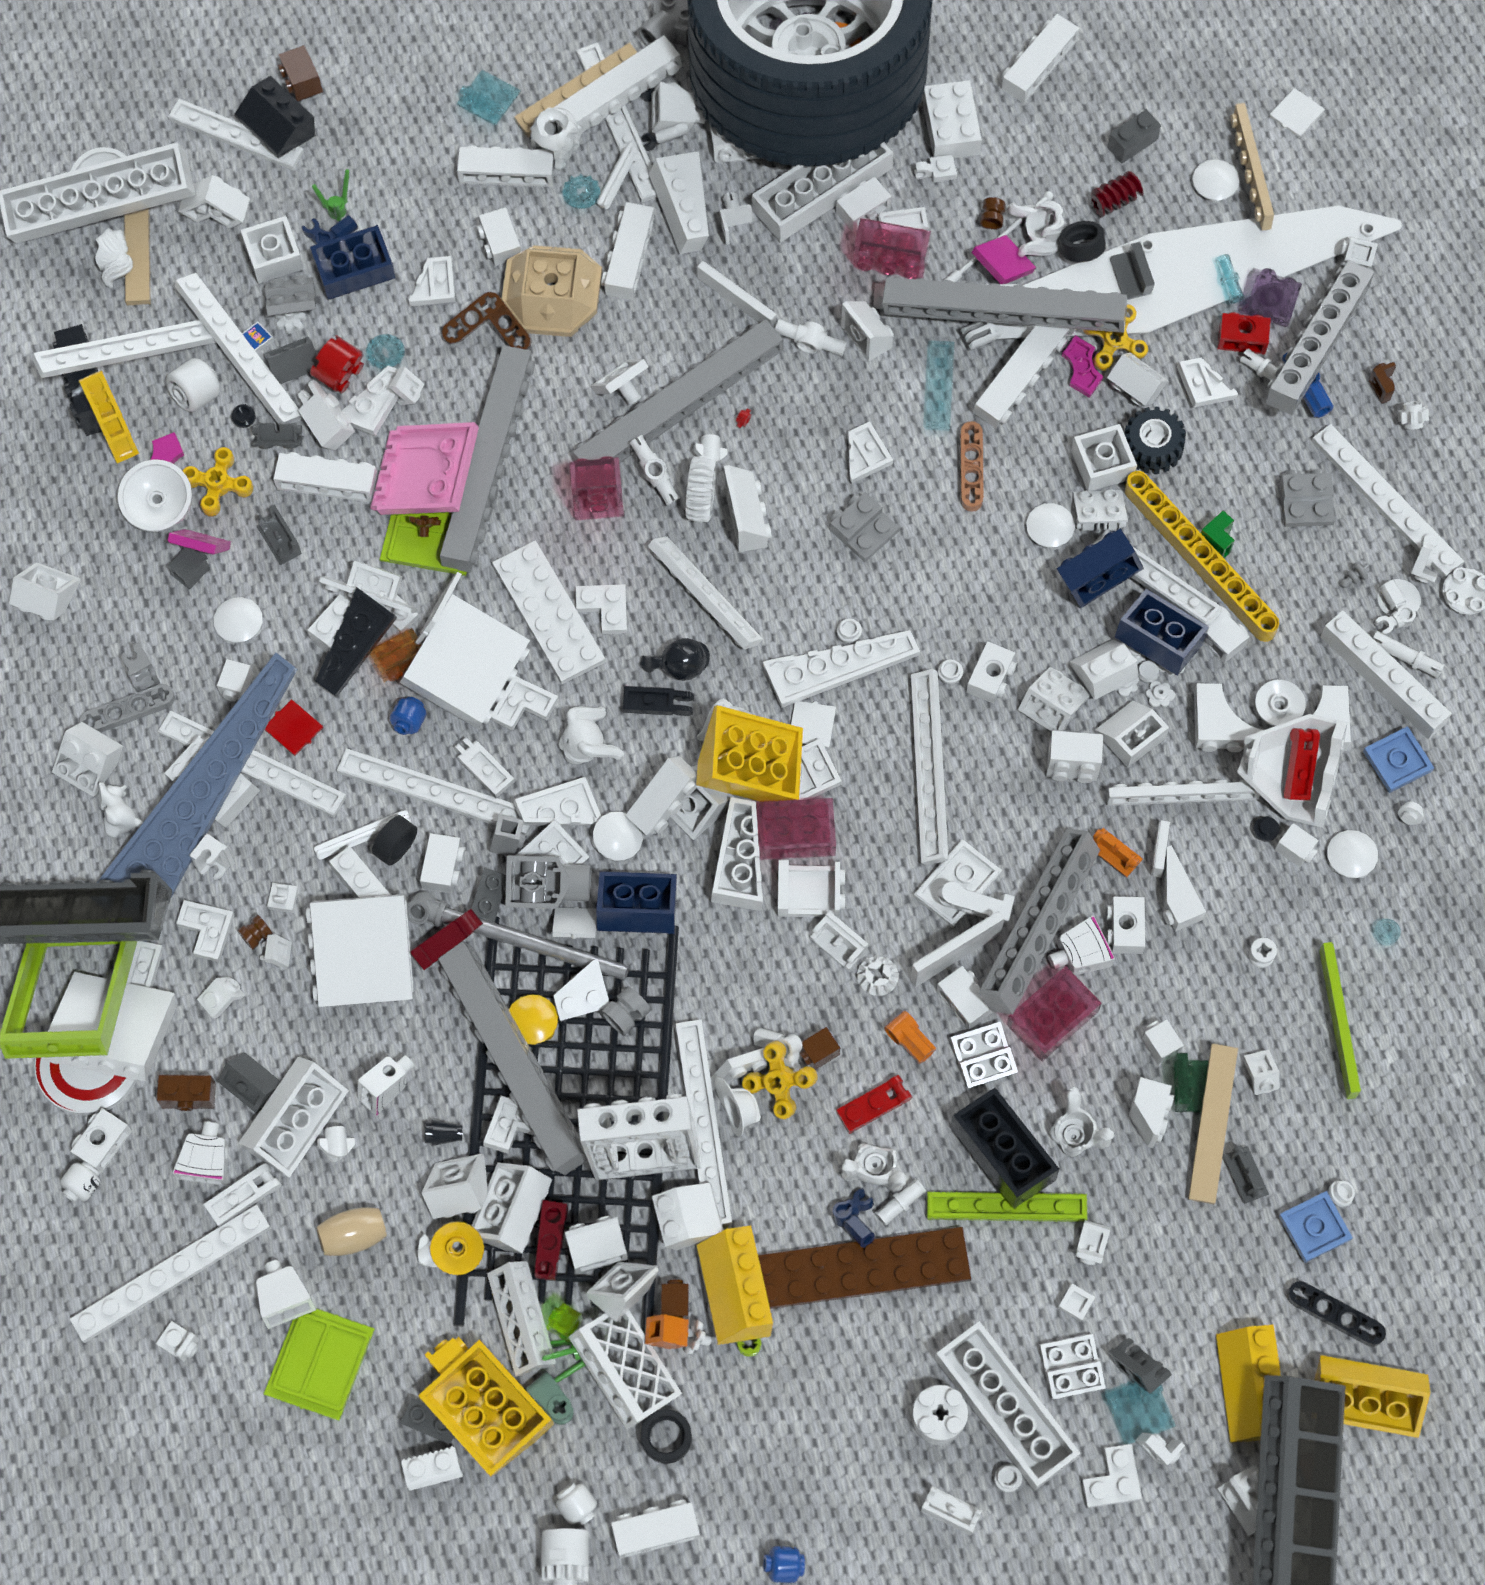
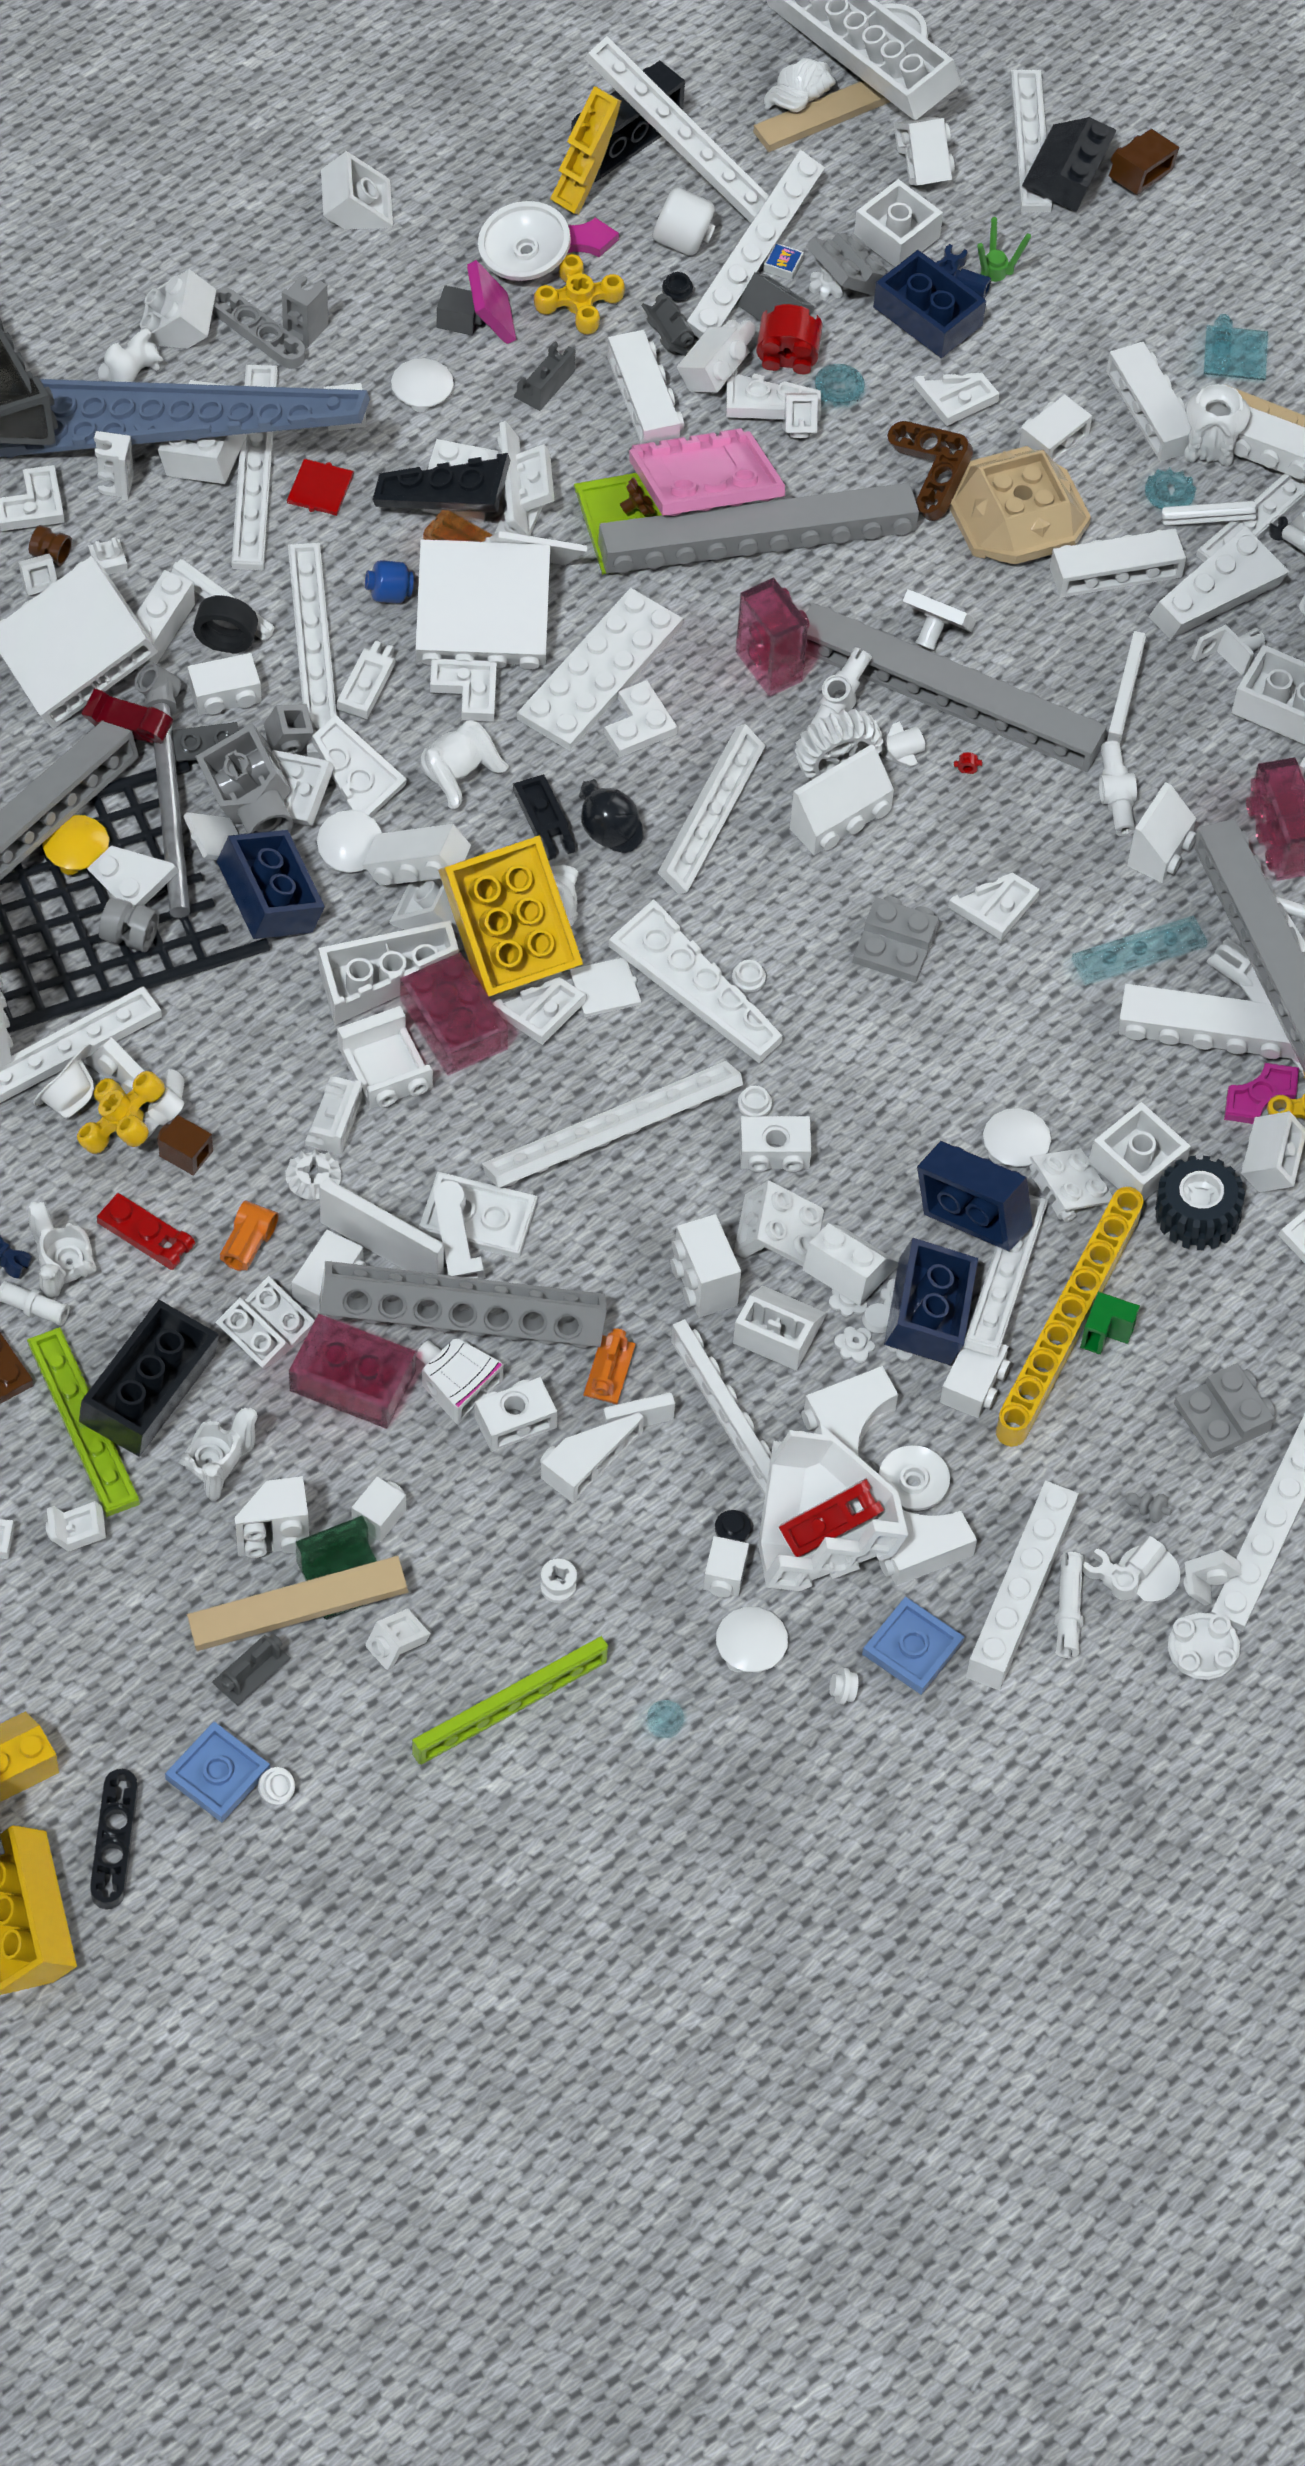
camera: 60 degrees right, 10 degrees down
nougat beam [960,421,984,512] -> none

